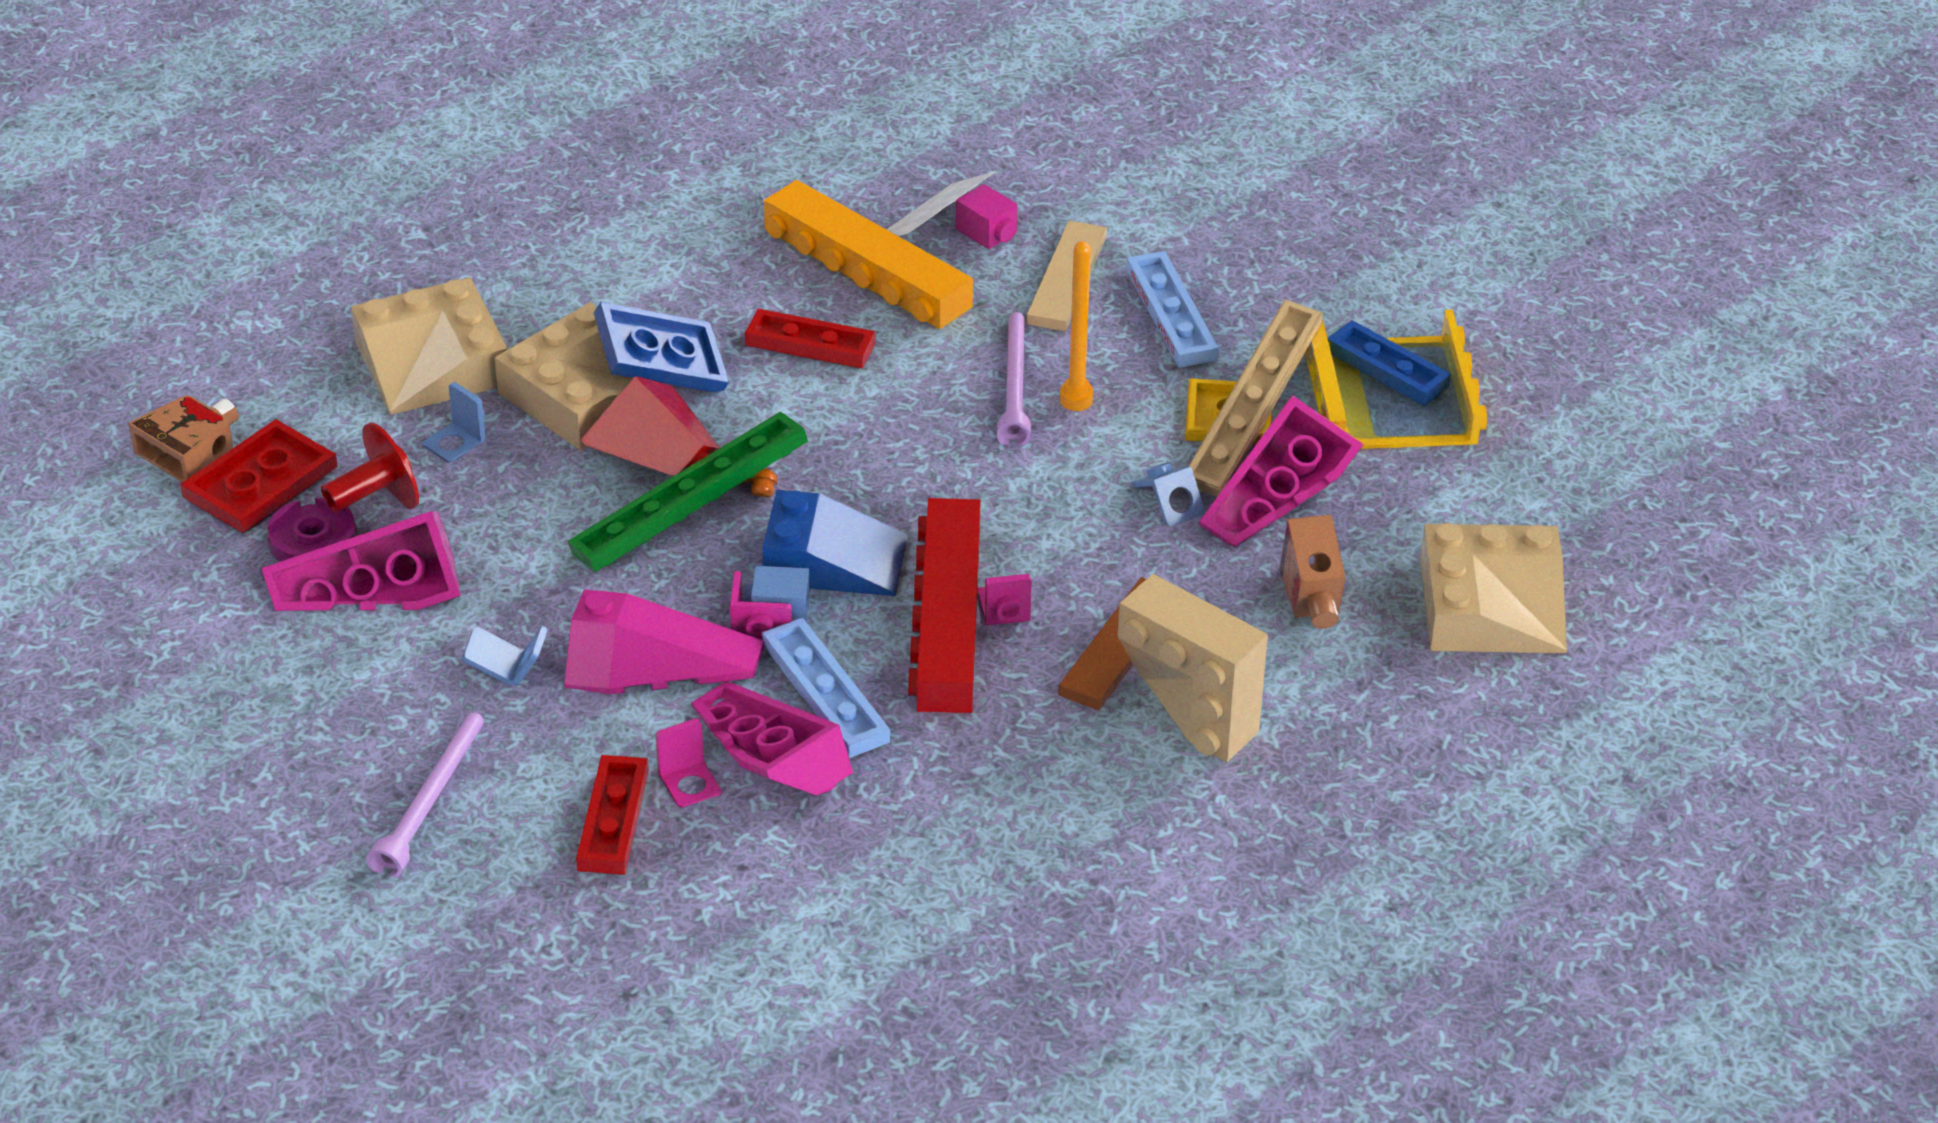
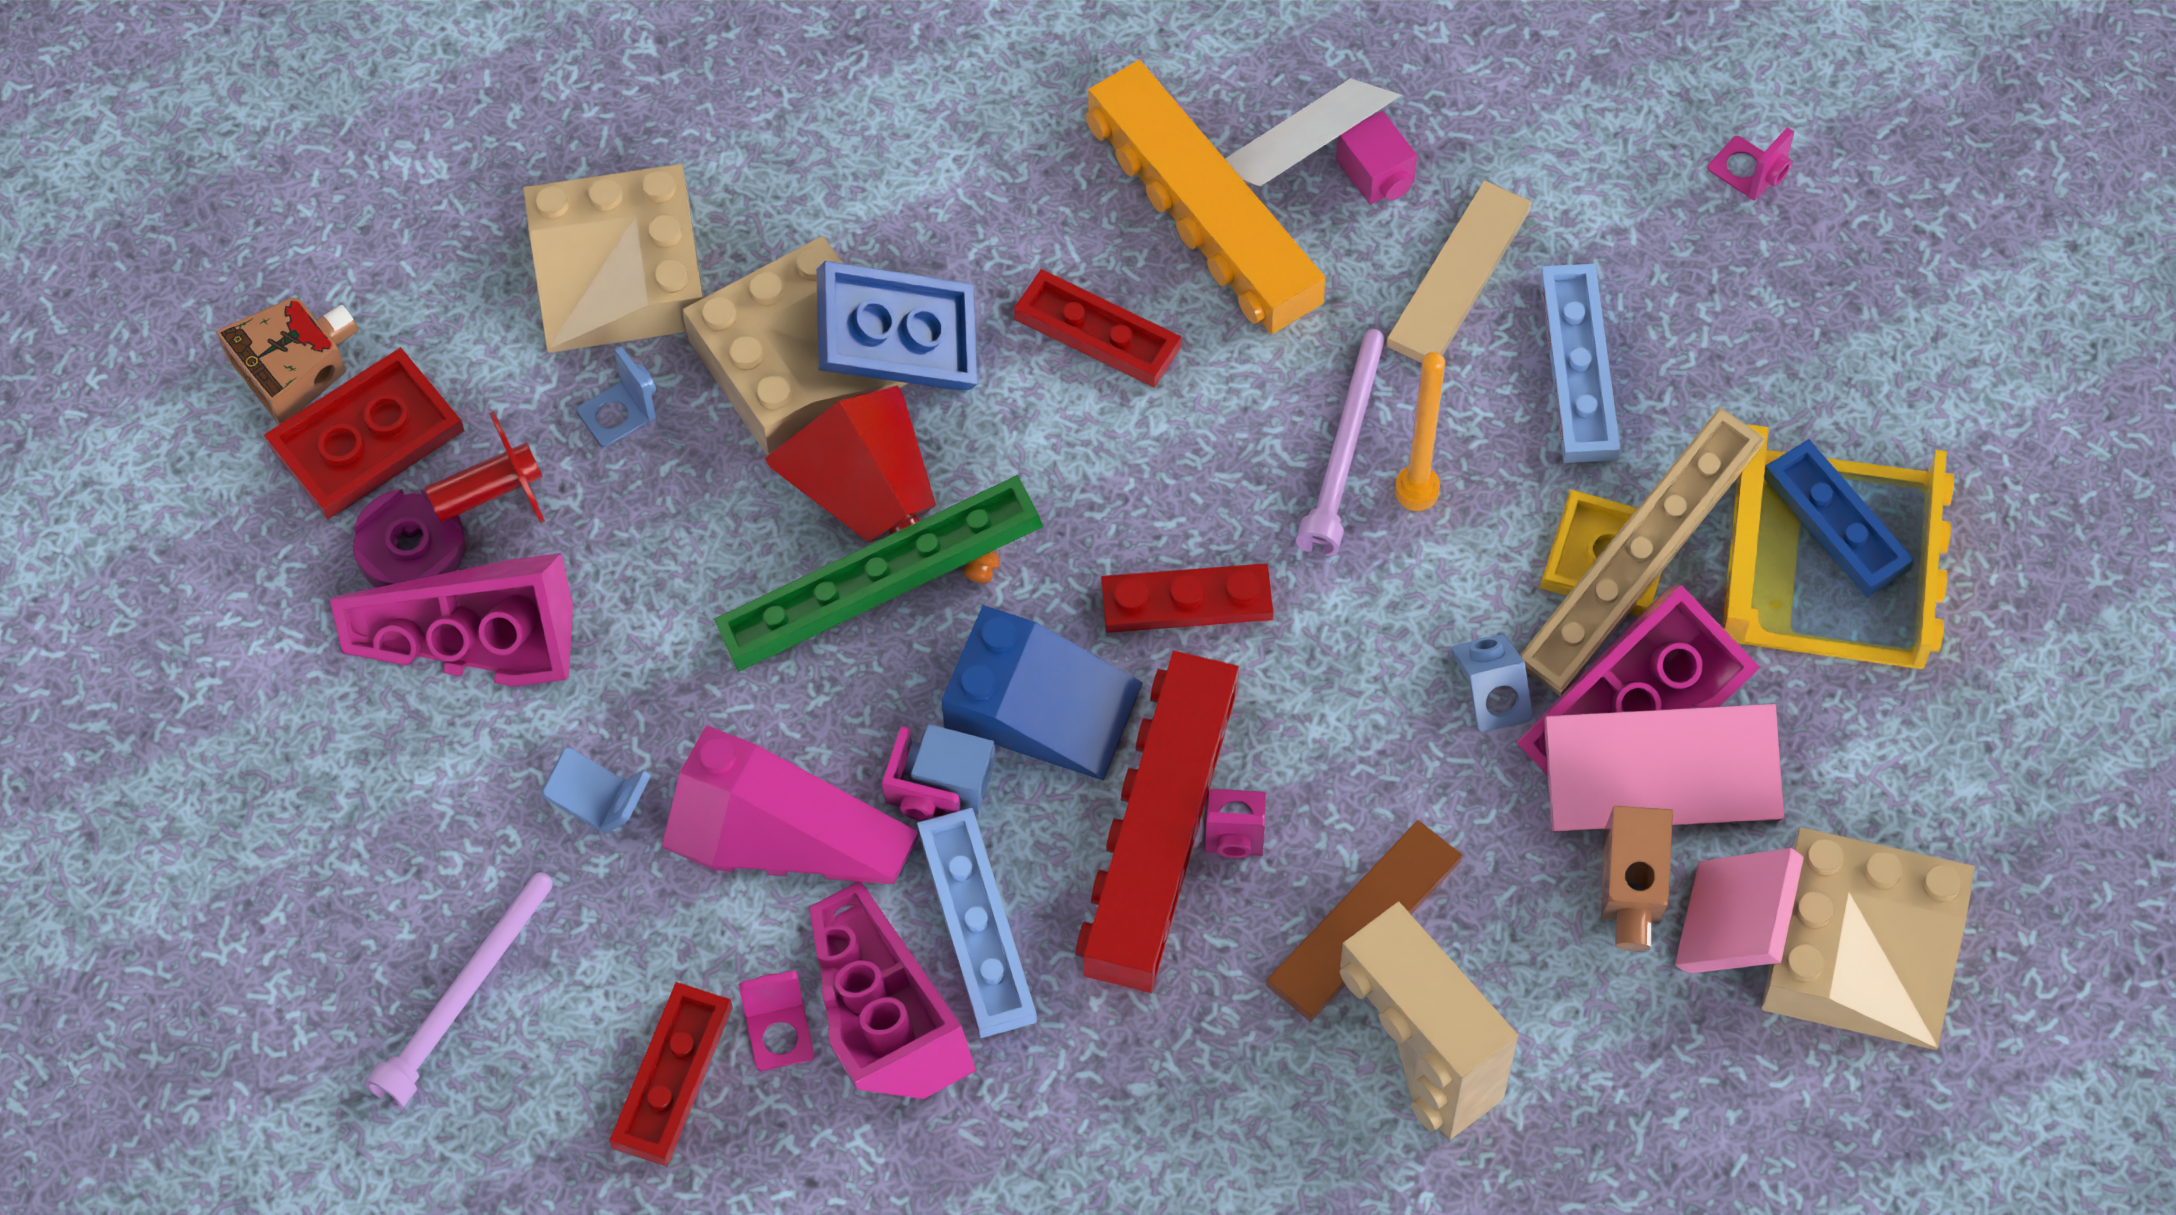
camera: 15 degrees right, 20 degrees up
none -> red plate [1101,563,1273,633]
none -> bright pink tile [1544,704,1784,832]
none -> bright pink tile [1675,848,1804,973]
none -> dark pink bracket [1707,127,1794,201]

